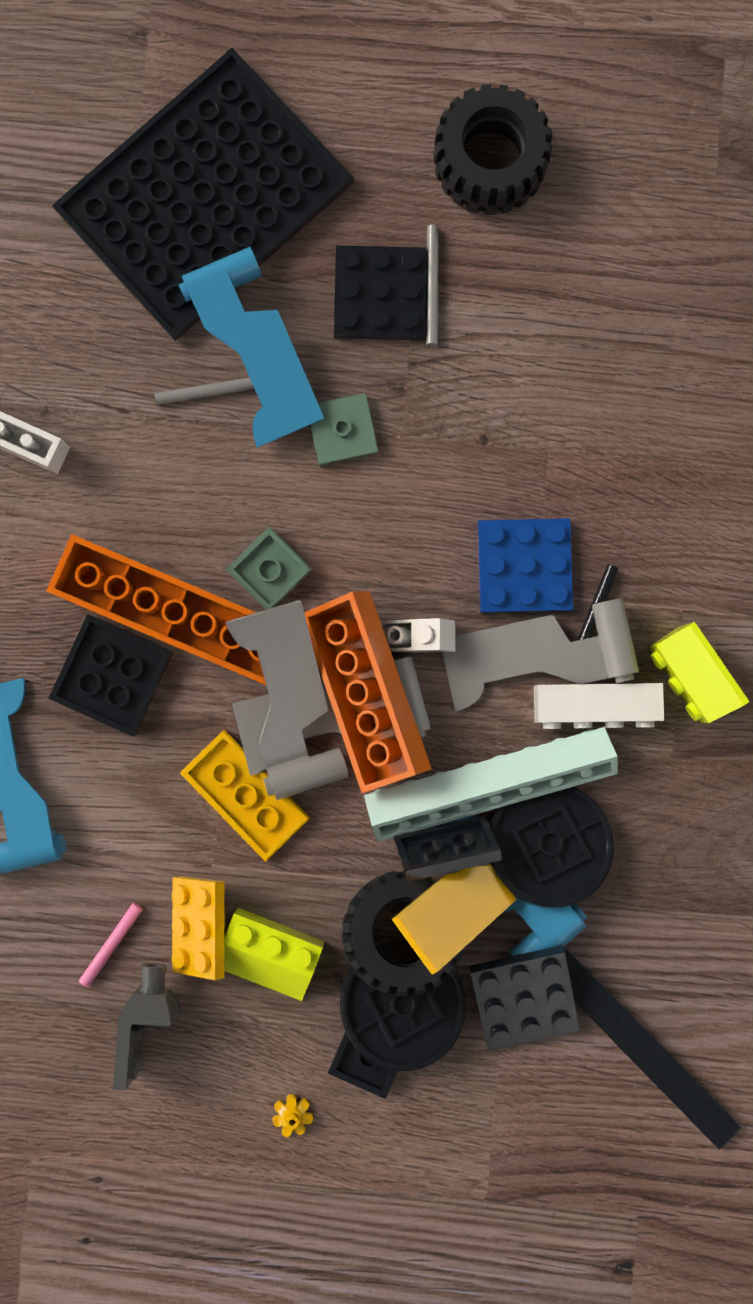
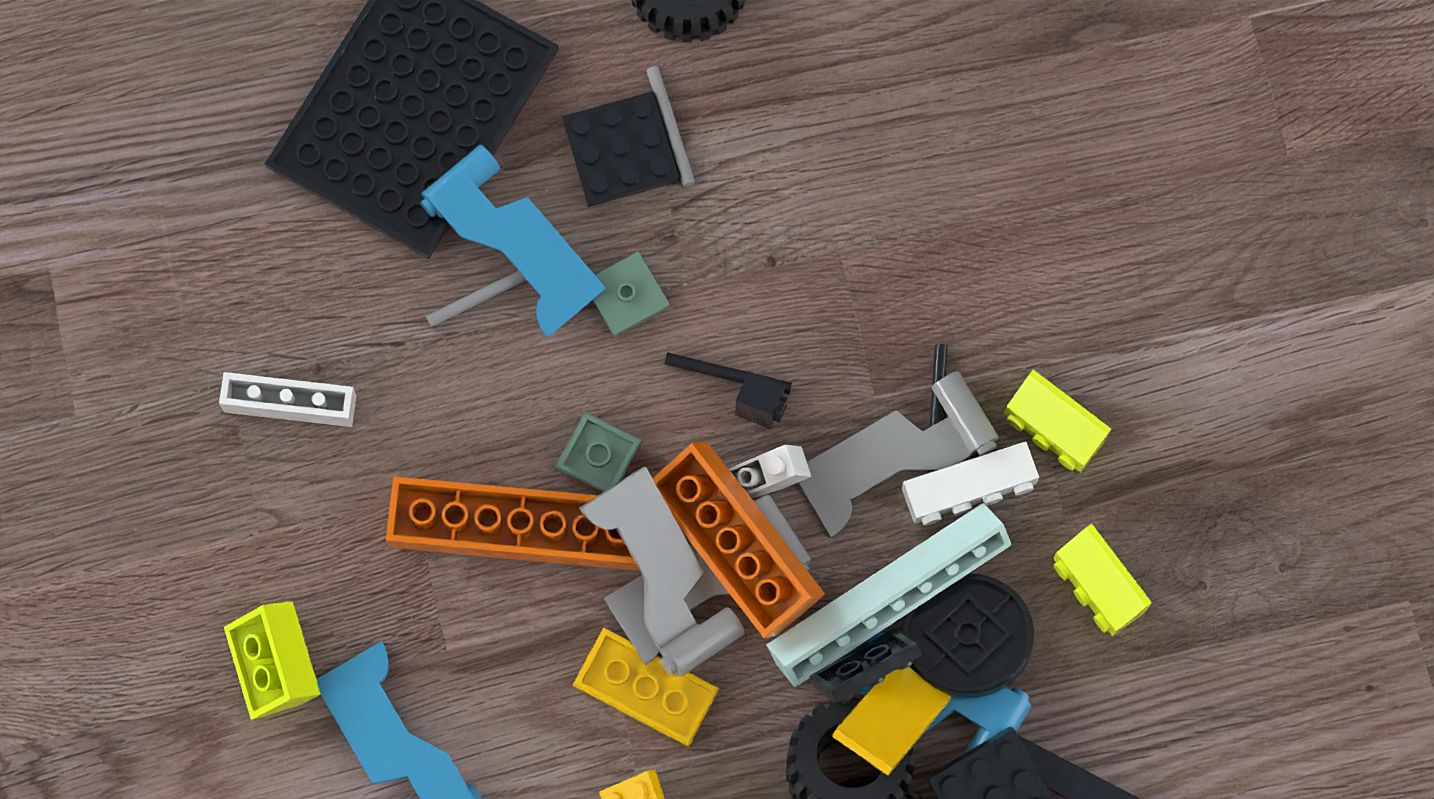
camera: 20 degrees left, 10 degrees down
black plate [48,614,174,737] -> none
blue plate [477,518,573,613] -> none
none -> black bar [664,352,792,395]
none -> black brick [735,371,788,430]
none -> neon yellow slope [1053,523,1152,636]

